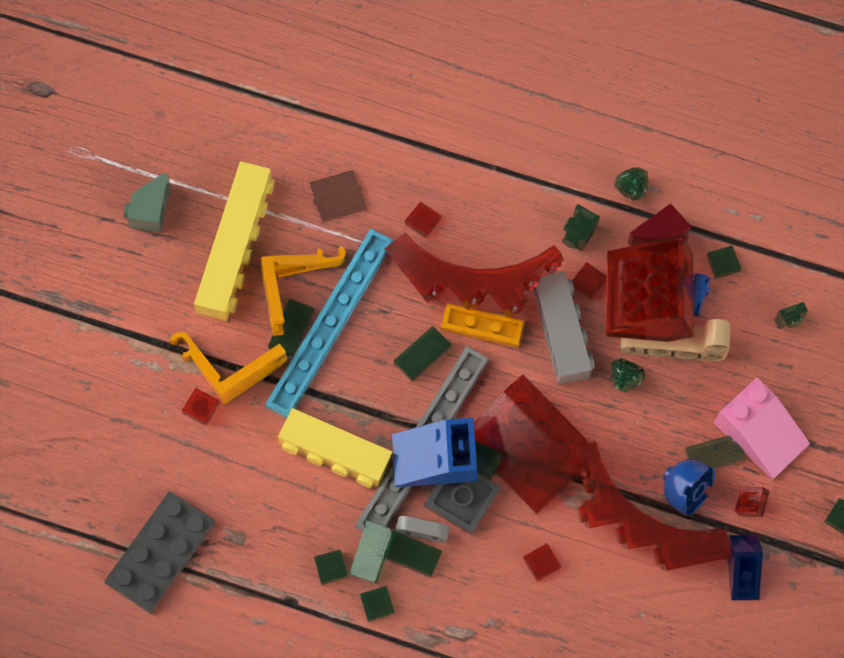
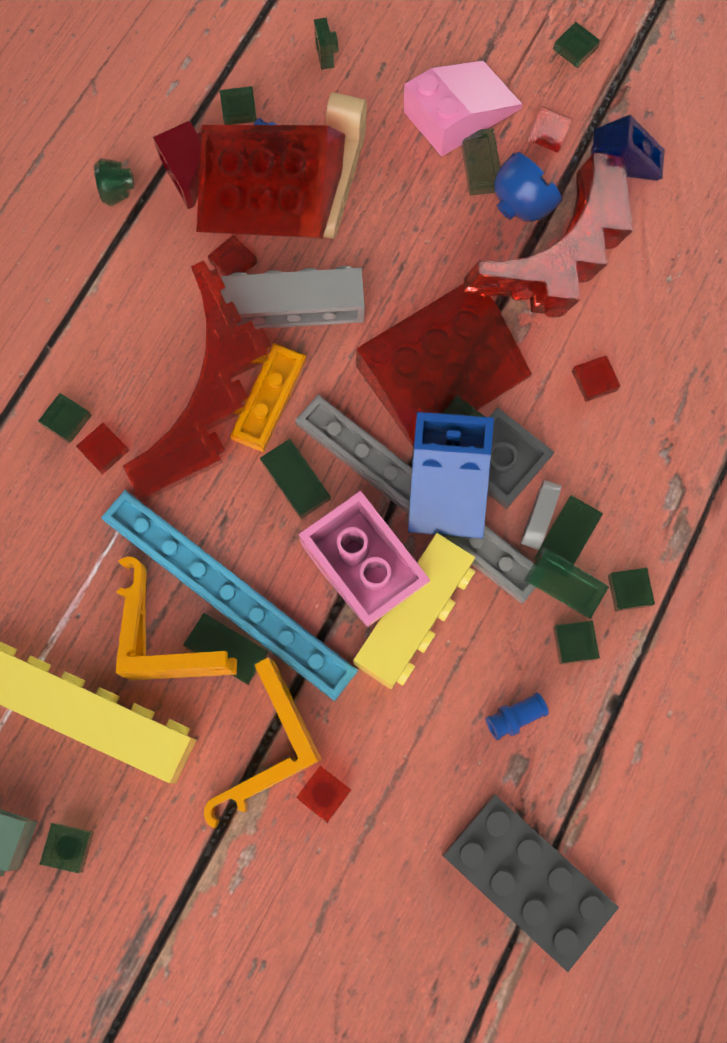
camera: 80 degrees left, 5 degrees up
clear smoke piece [310,170,366,222] -> none
clear green brick [562,204,600,252] -> none
clear green cone [610,358,646,392] -> none
none -> clear green tile [38,393,92,444]
none -> clear green plate [39,823,94,874]
none -> bright pink slope [298,491,430,627]
none -> blue pin [485,692,549,740]

